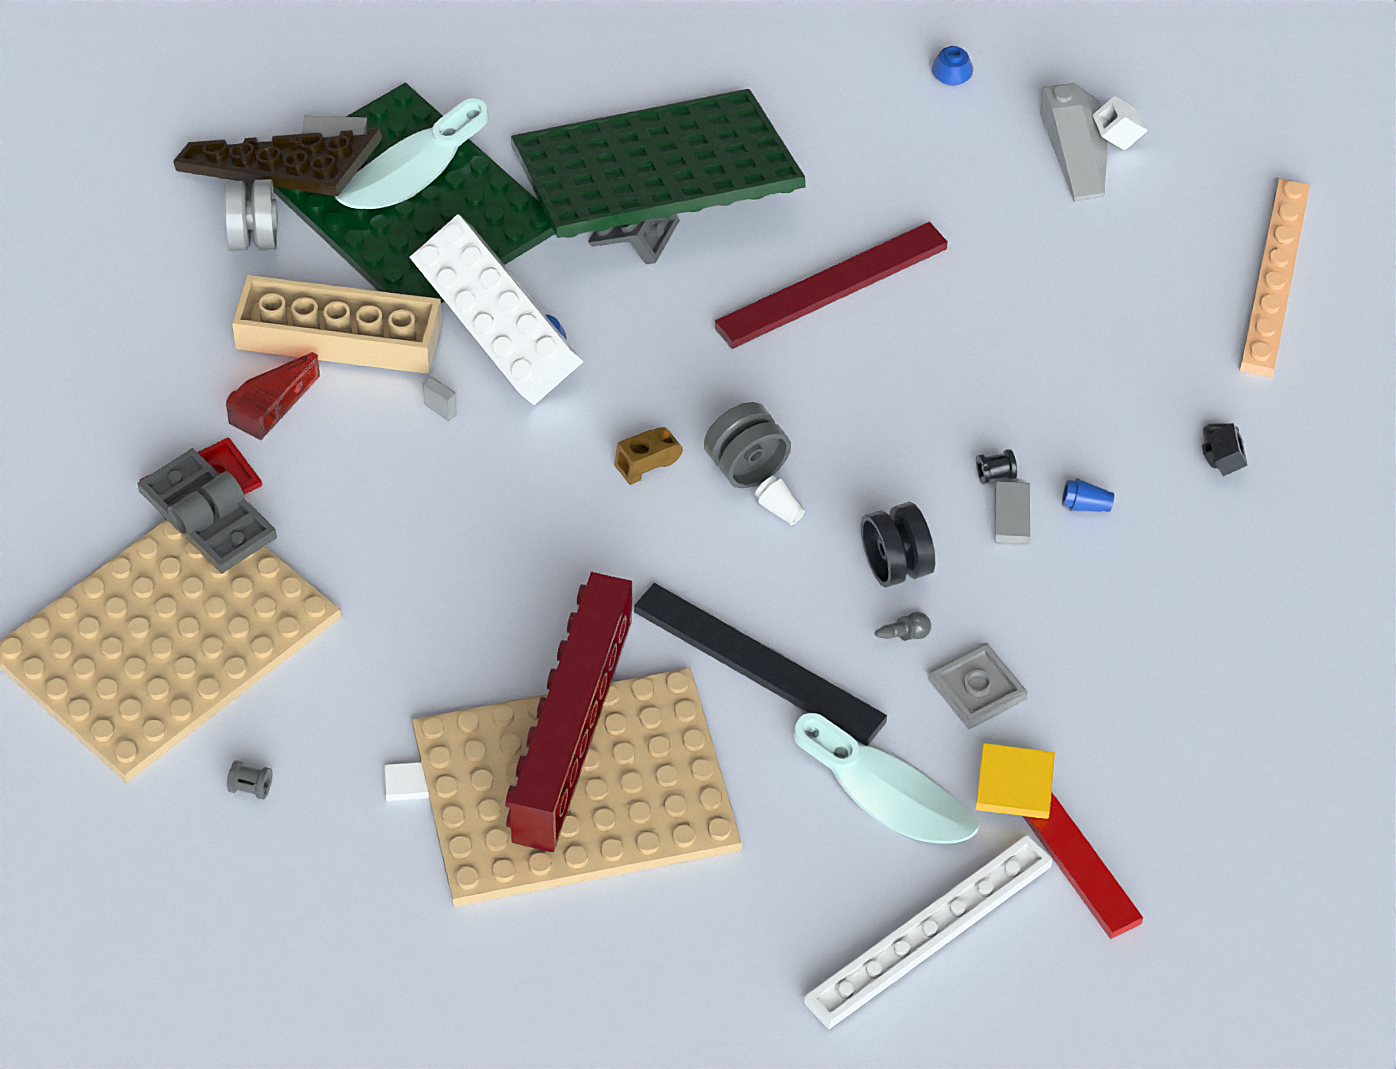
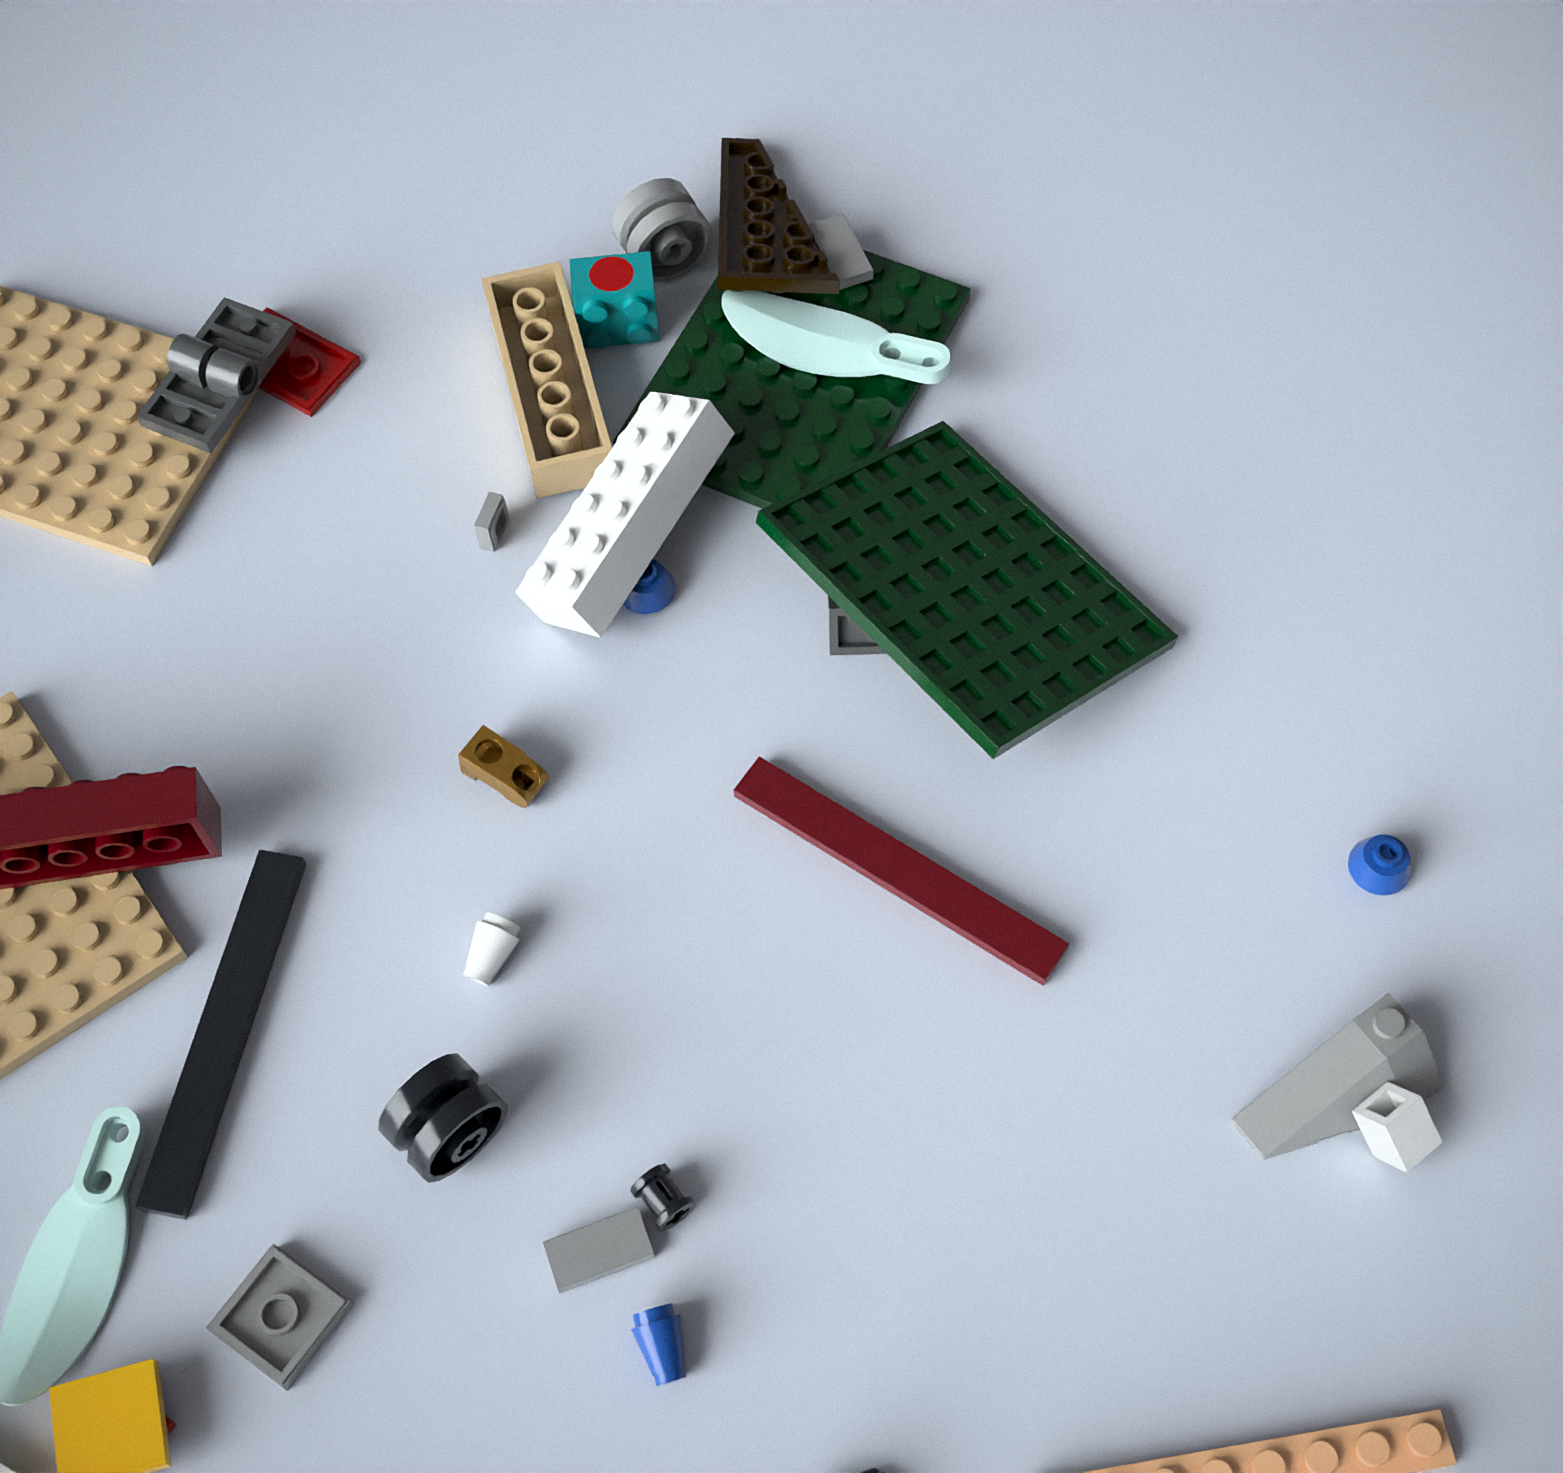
camera: 70 degrees right, 10 degrees up
clear red slope [226,352,320,440] -> none
dark grey wheel [704,402,791,489] -> none
dark grey bar [875,612,931,641] -> none
none -> teal brick [569,251,660,349]

